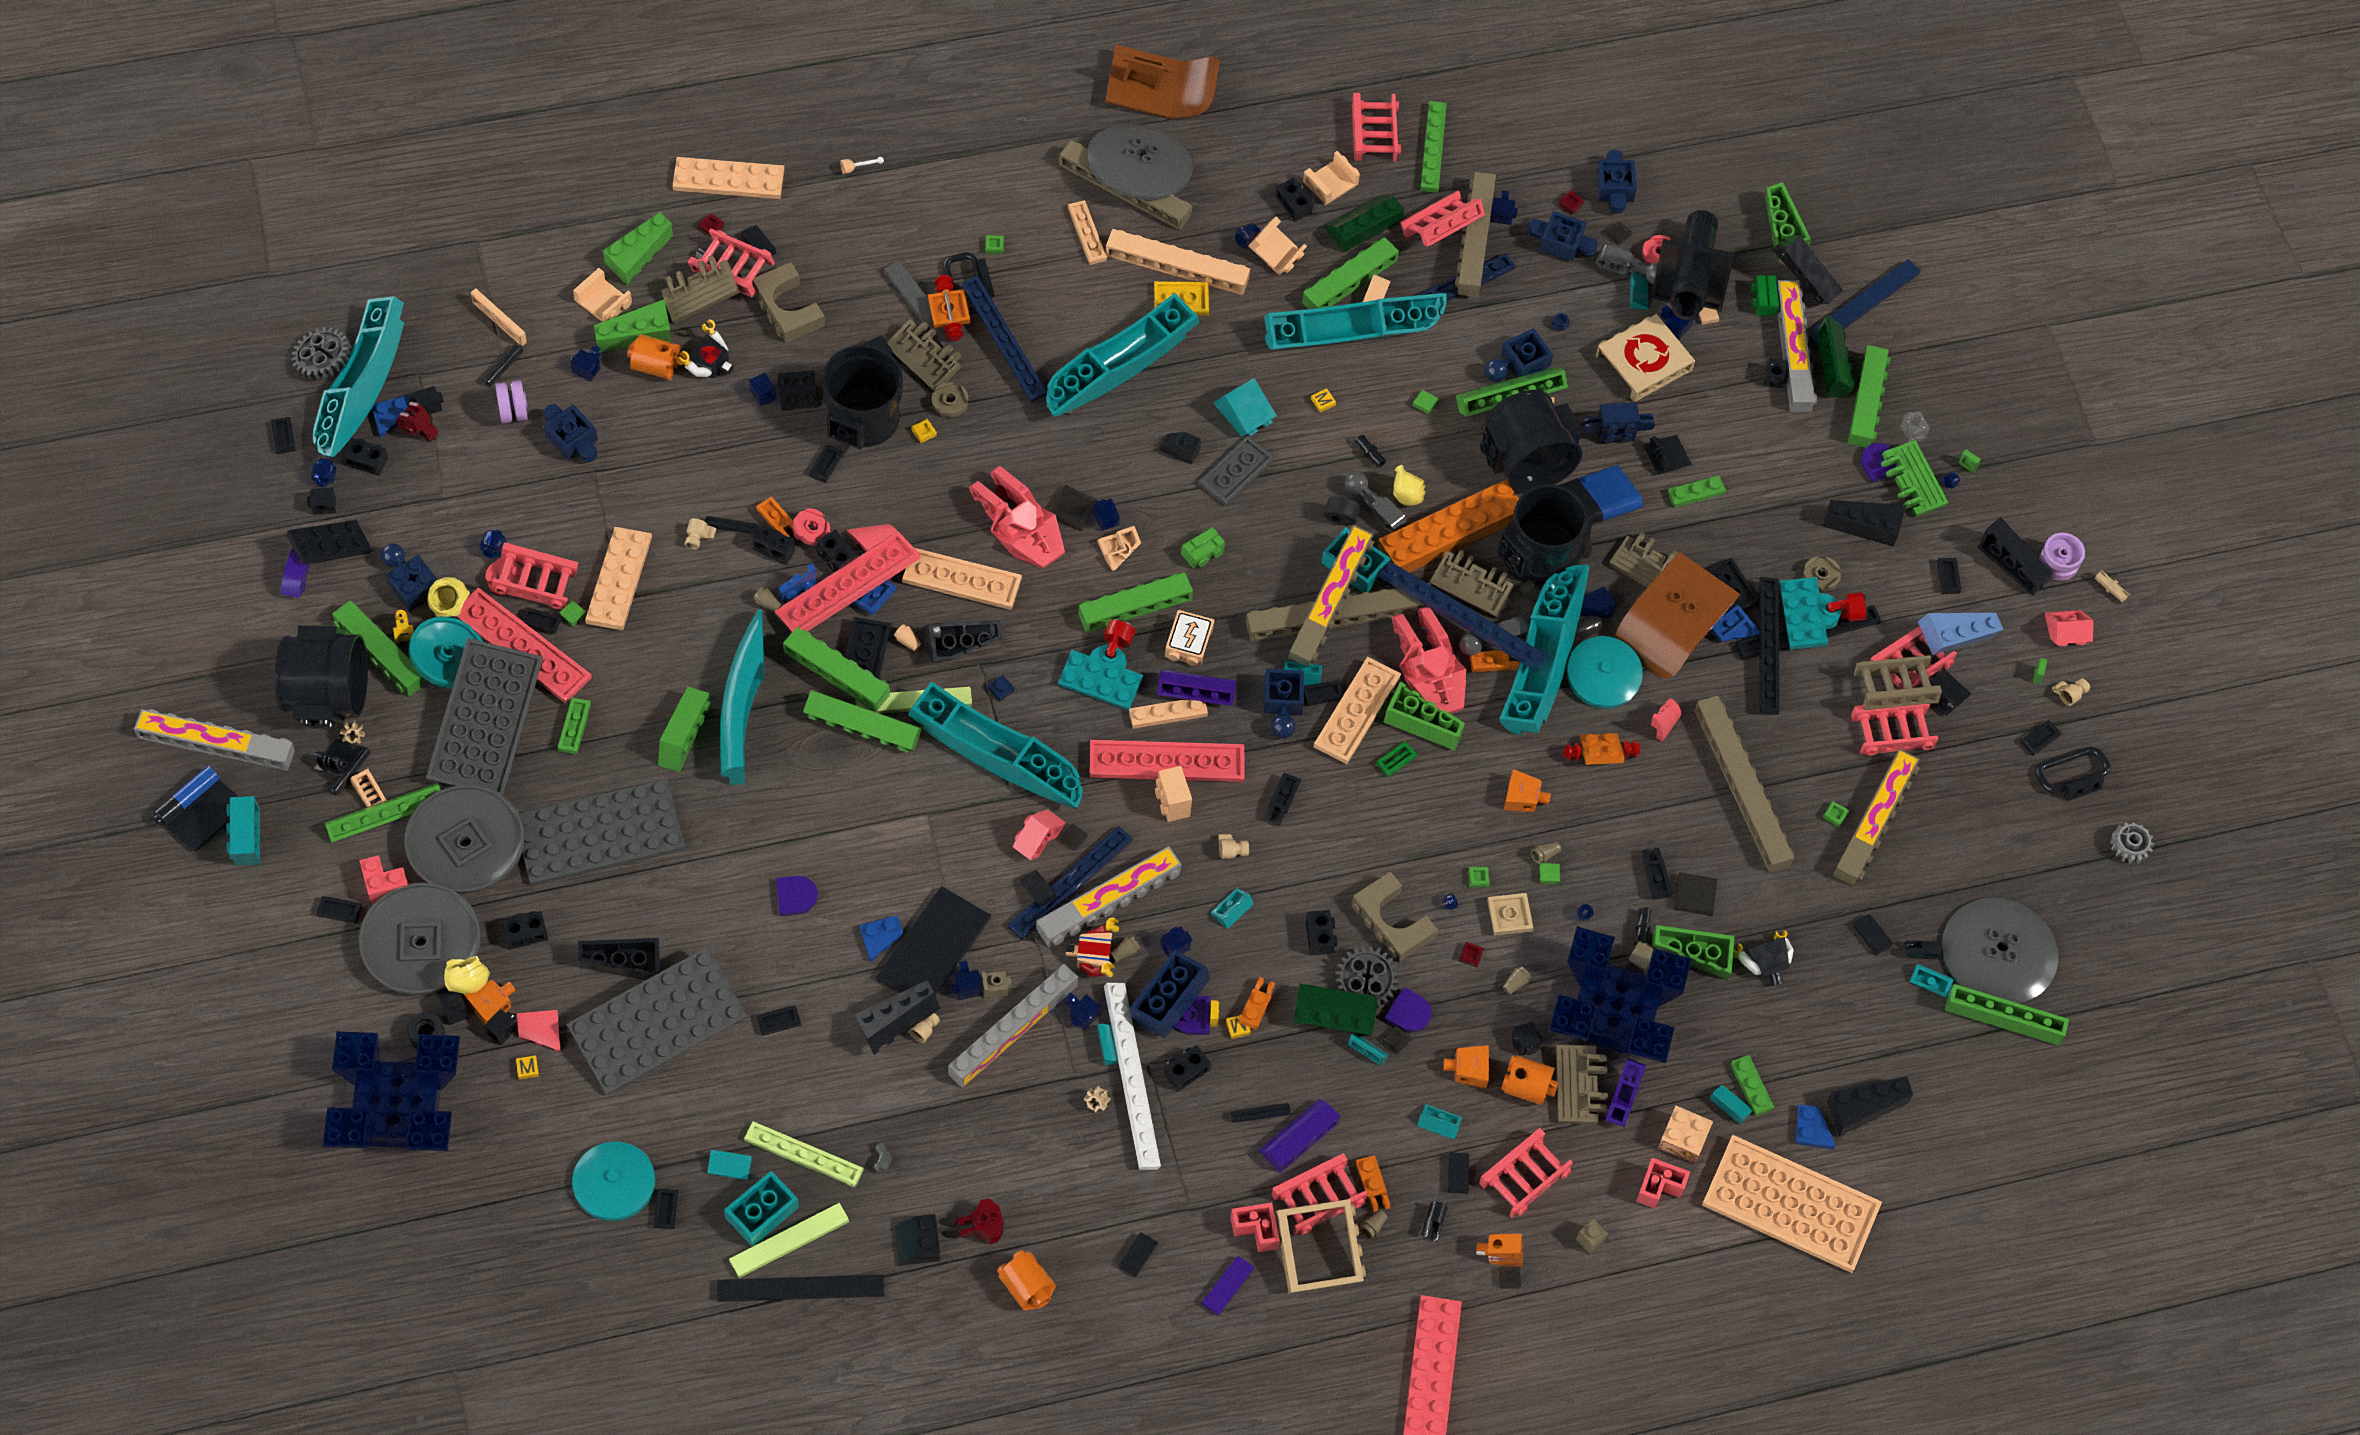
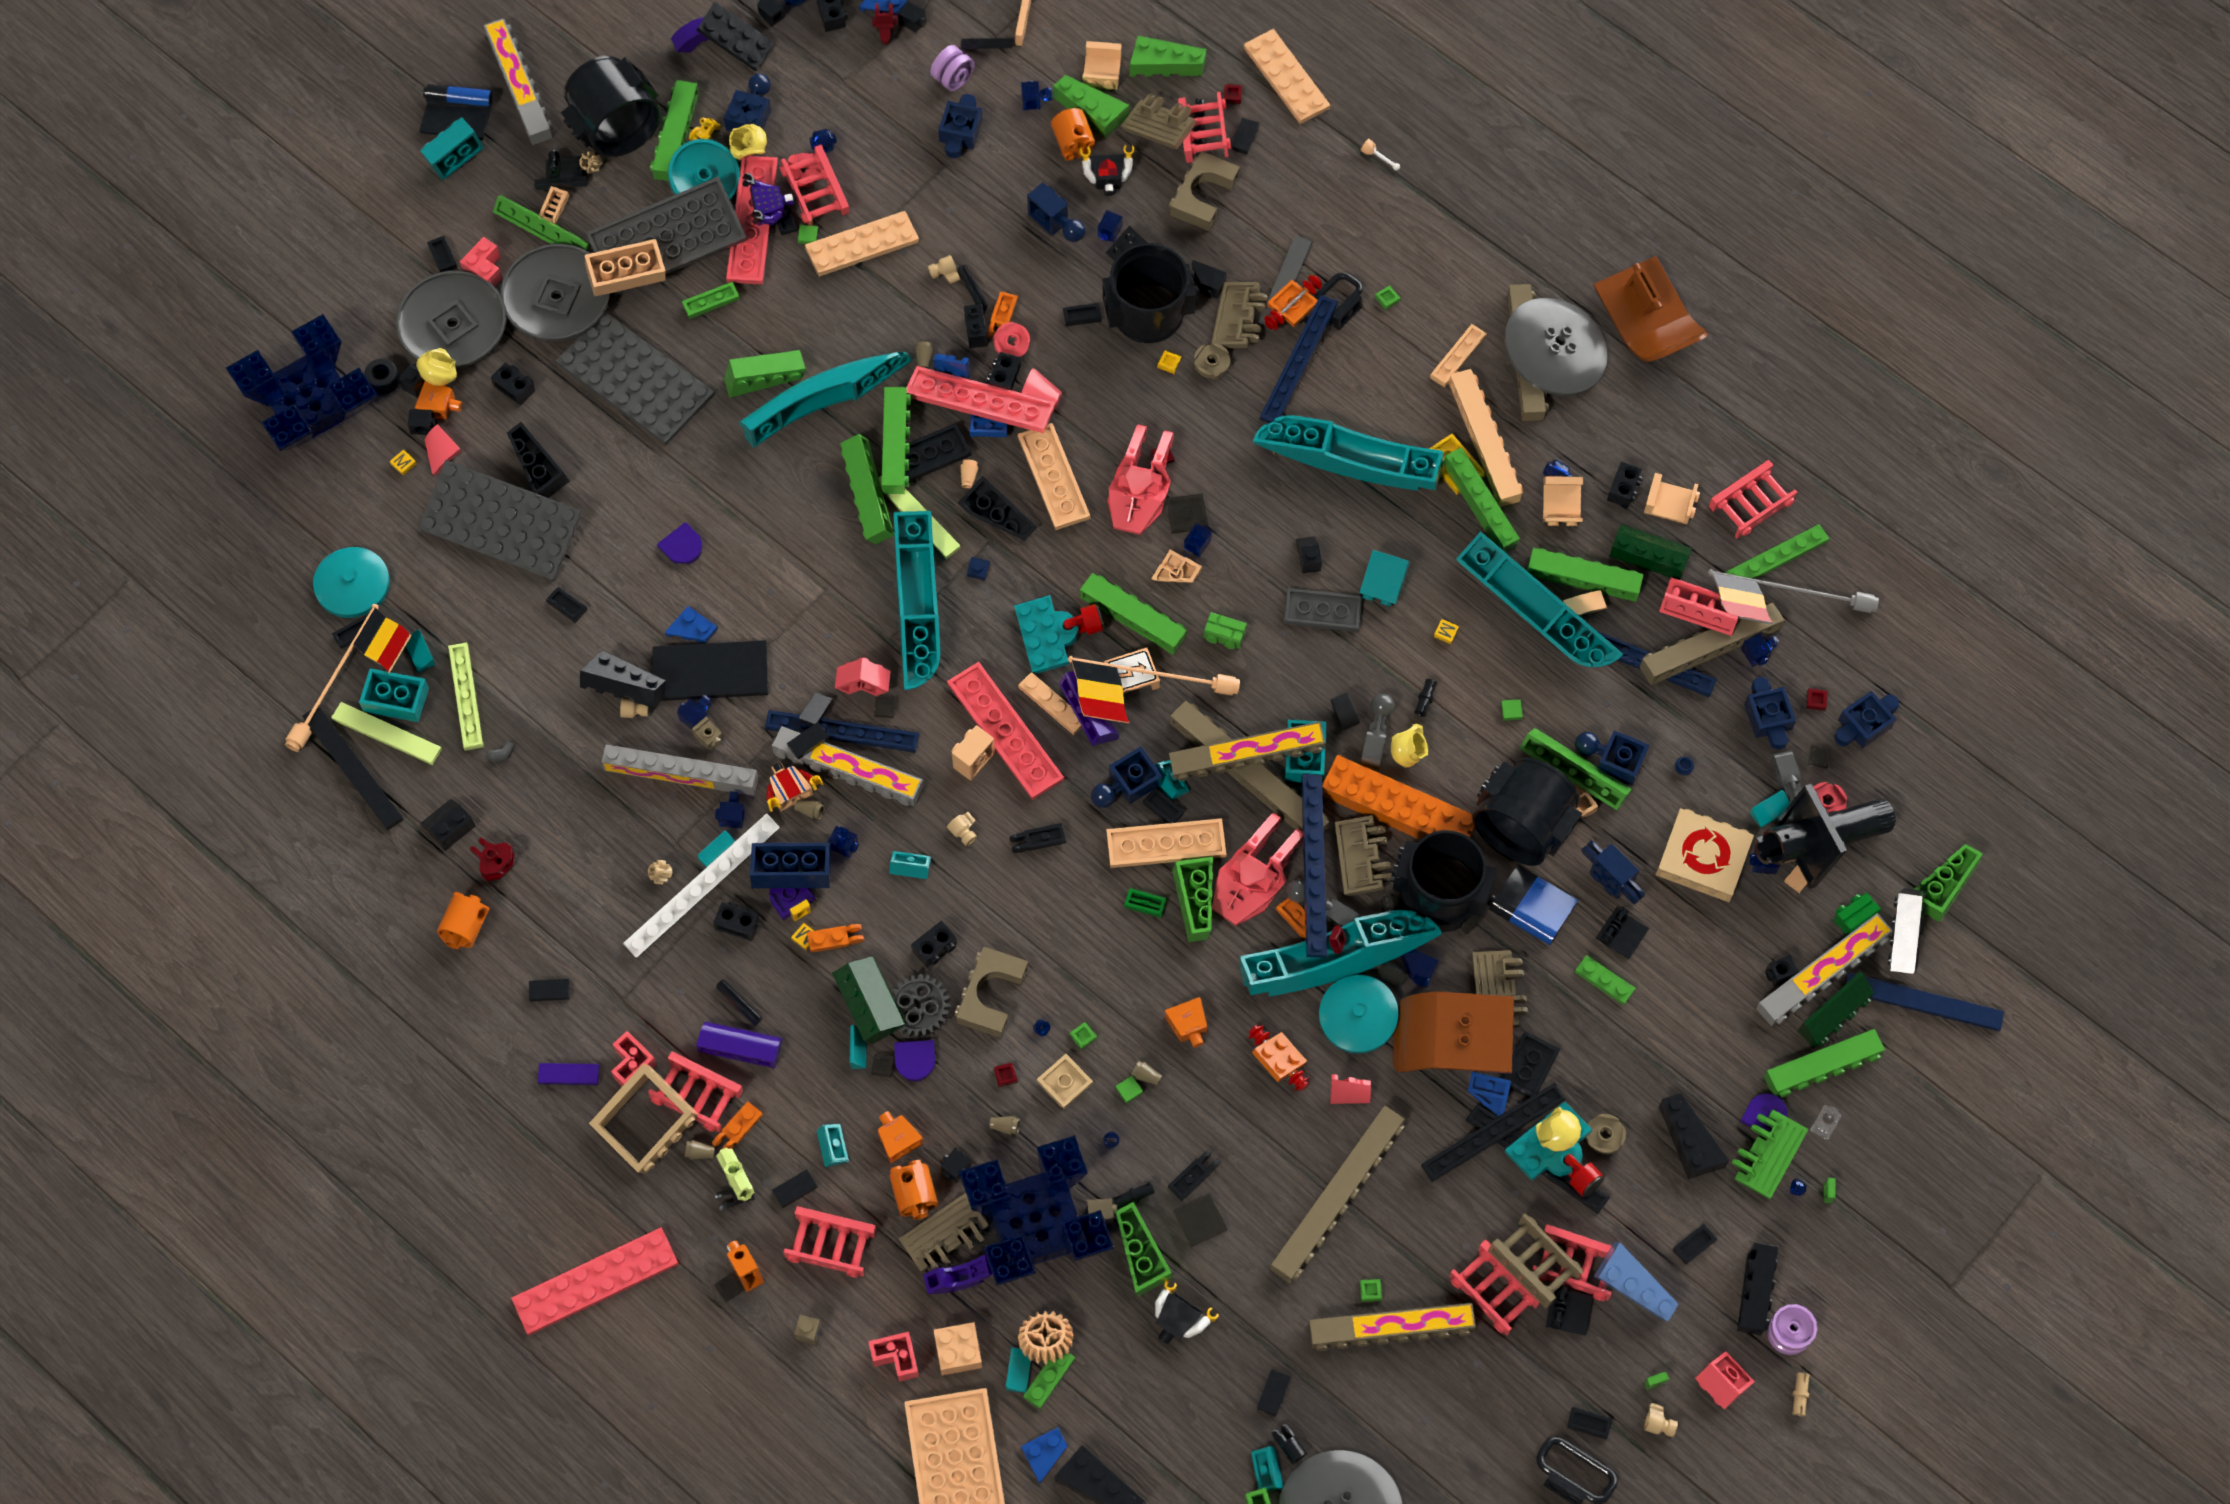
camera: 60 degrees right, 5 degrees up
none -> flag [285,604,411,752]
none -> light nougat brick [585,239,665,297]
none -> yellowish green piece [716,1148,754,1201]
none -> dark purple torso [742,173,794,226]
none -> black tile [787,722,830,760]
none -> light nougat gear [1018,1310,1074,1365]
none -> dark blue brick [1027,182,1085,242]
none -> flag [1068,656,1240,723]
none -> dark red tile [1328,926,1347,954]
none -> bright green brick [1443,447,1520,552]
none -> light yellow helmet [1536,1107,1581,1152]
none -> flag [1708,569,1879,625]

